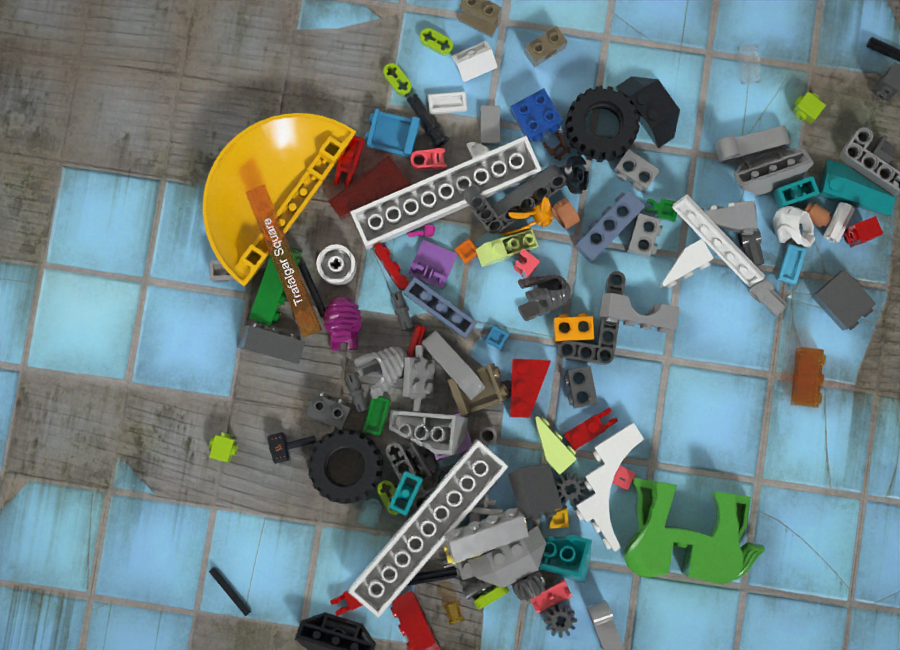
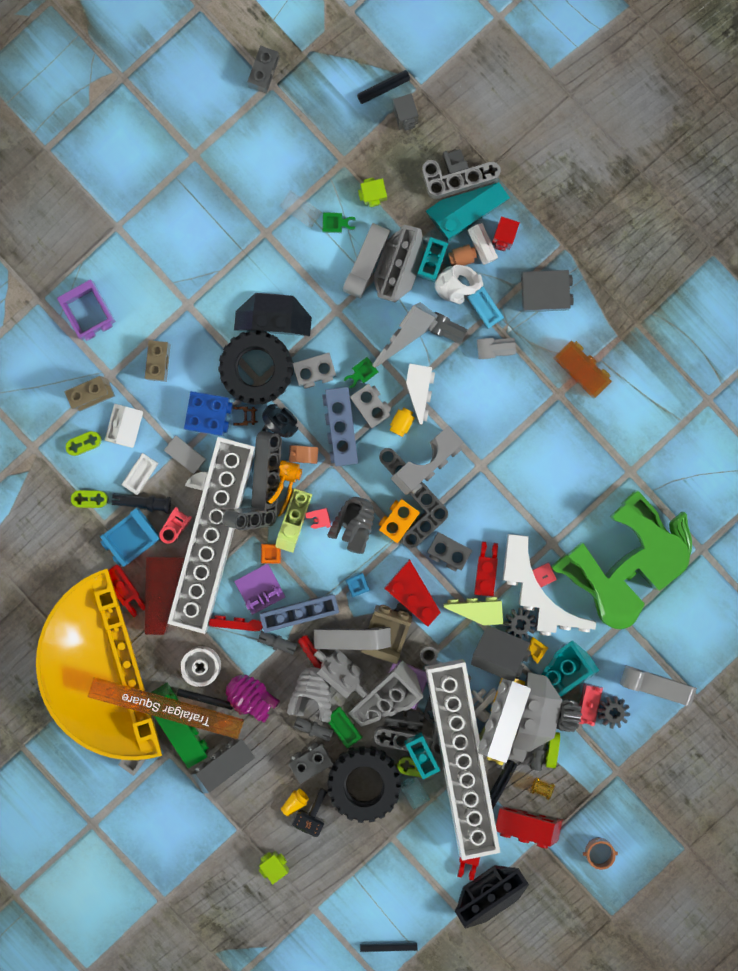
camera: 50 degrees left, 5 degrees up
dark pink hand [408,225,435,237] -> none
white tile [672,195,765,288] -> none
none -> yellow cone [281,789,309,817]
none -> green plate [322,212,356,233]
none -> yellow brick [390,407,415,437]

